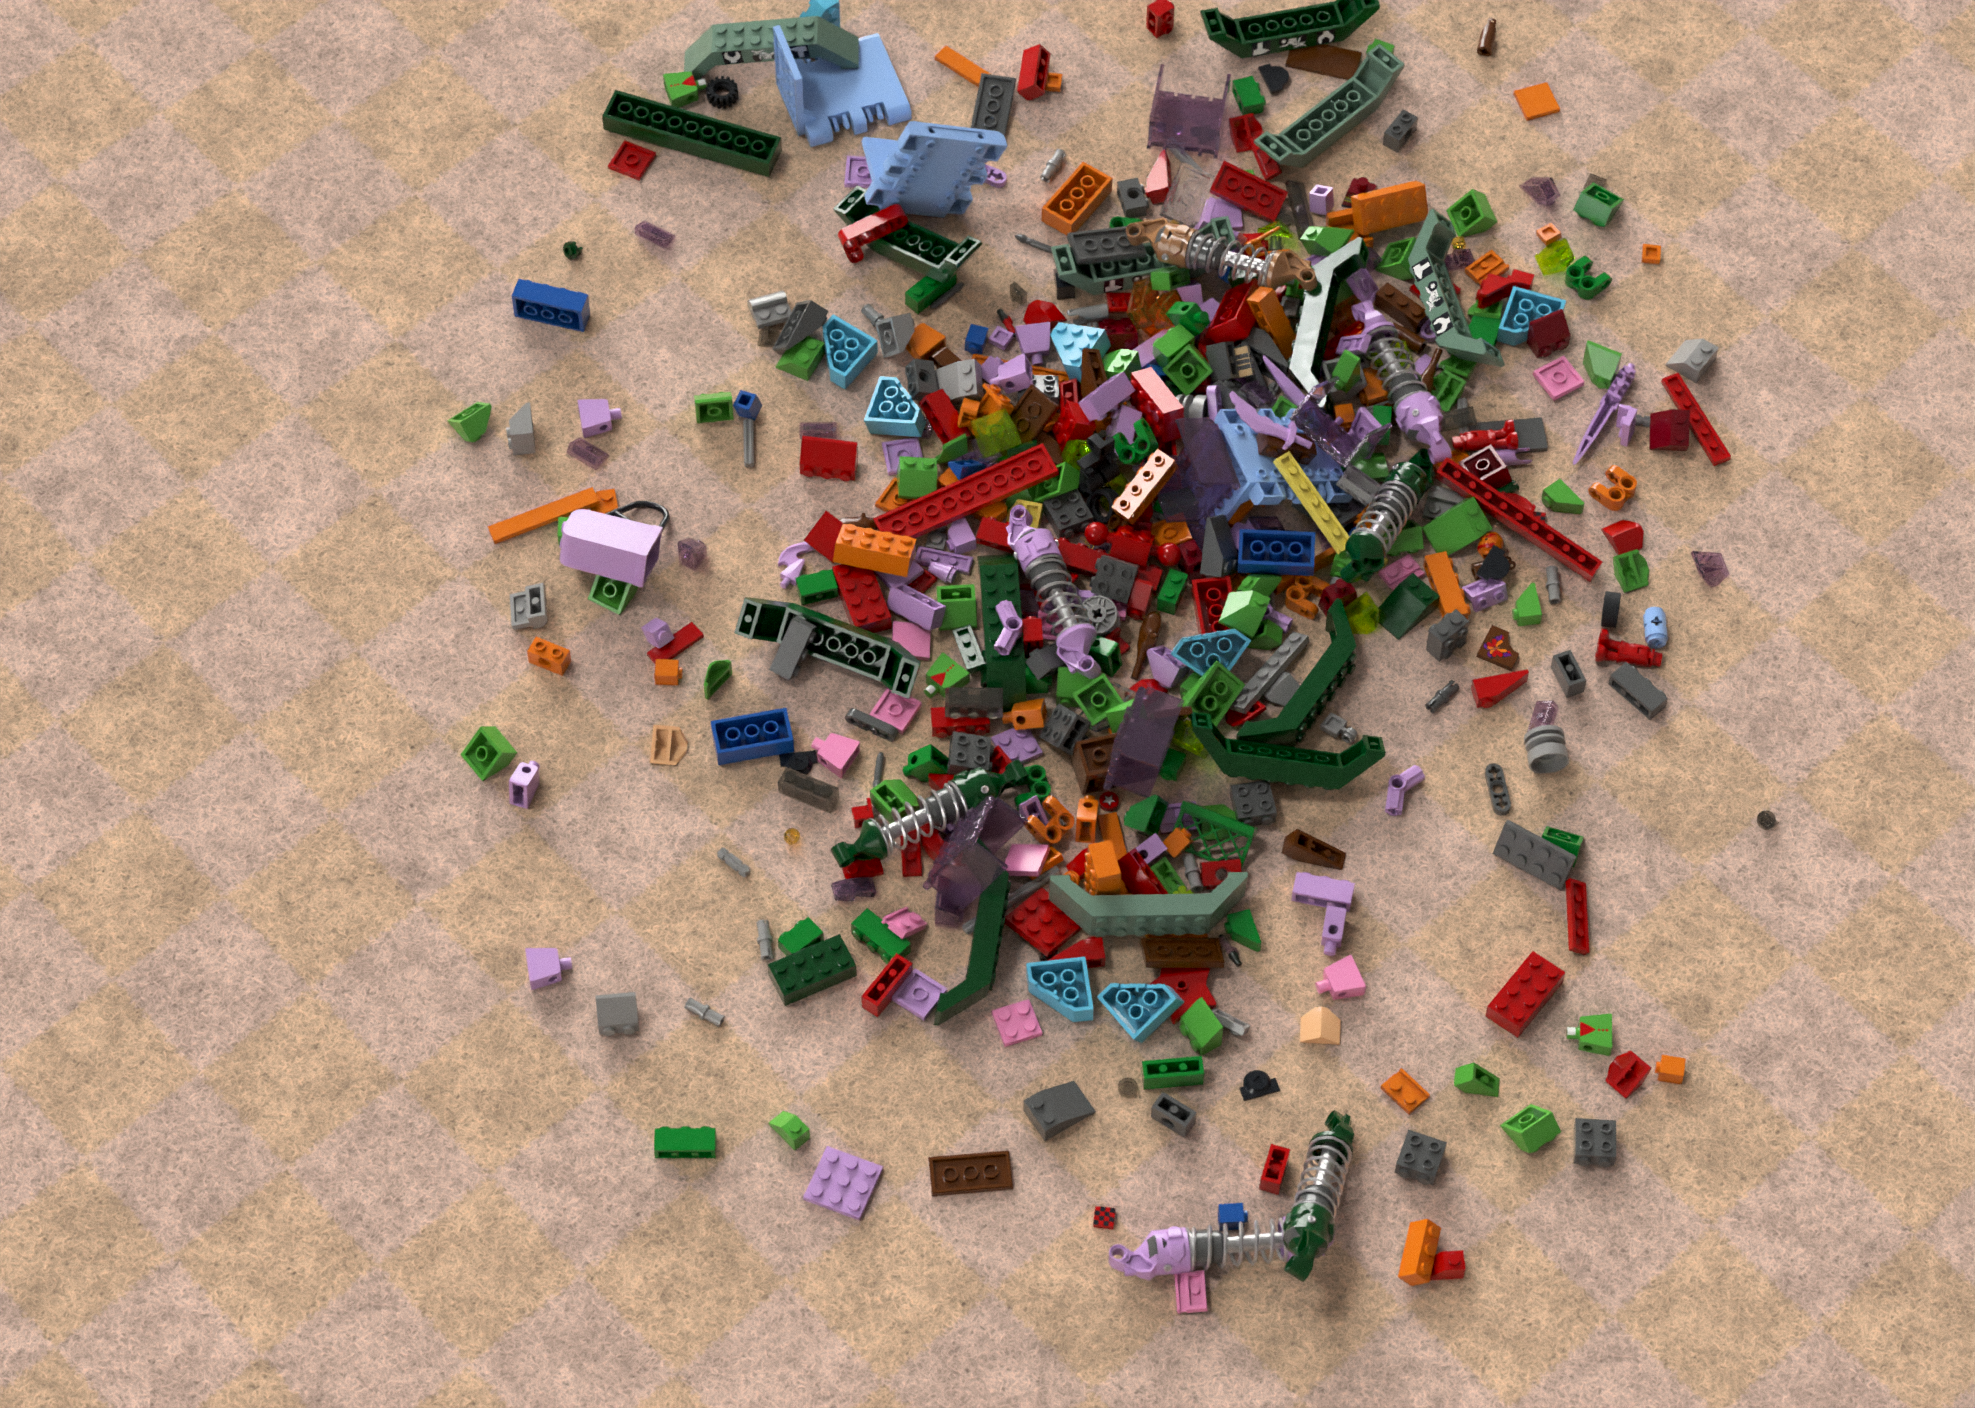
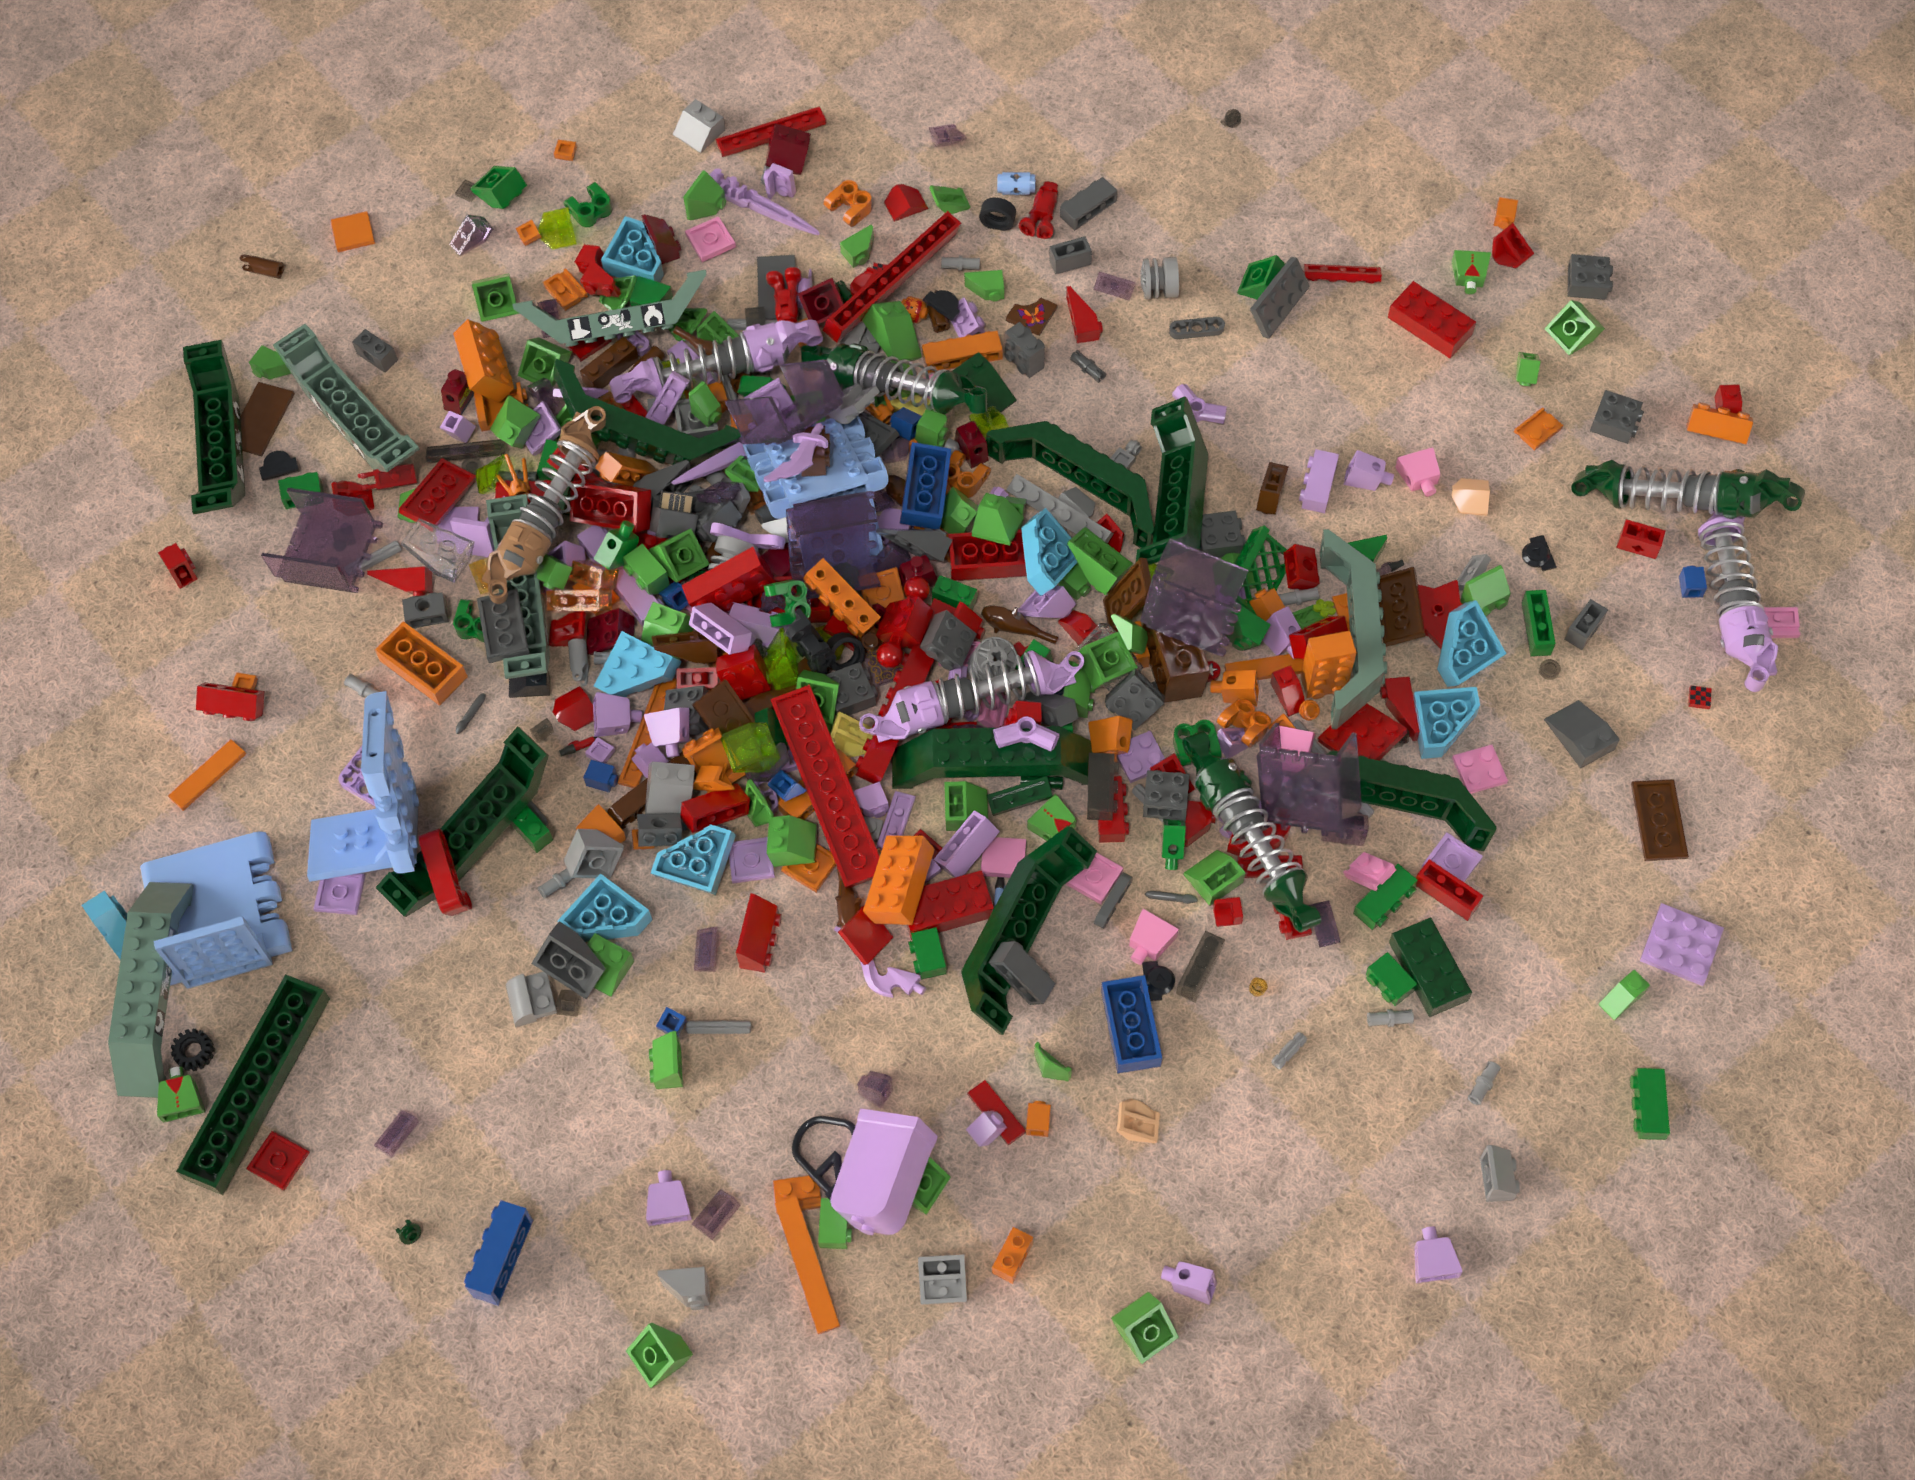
camera: 85 degrees left, 5 degrees up
lavender cone [928,561,958,584] -> none
dark grey tile [971,73,1016,137] -> none
light yellow plate [1273,451,1349,554] -> none

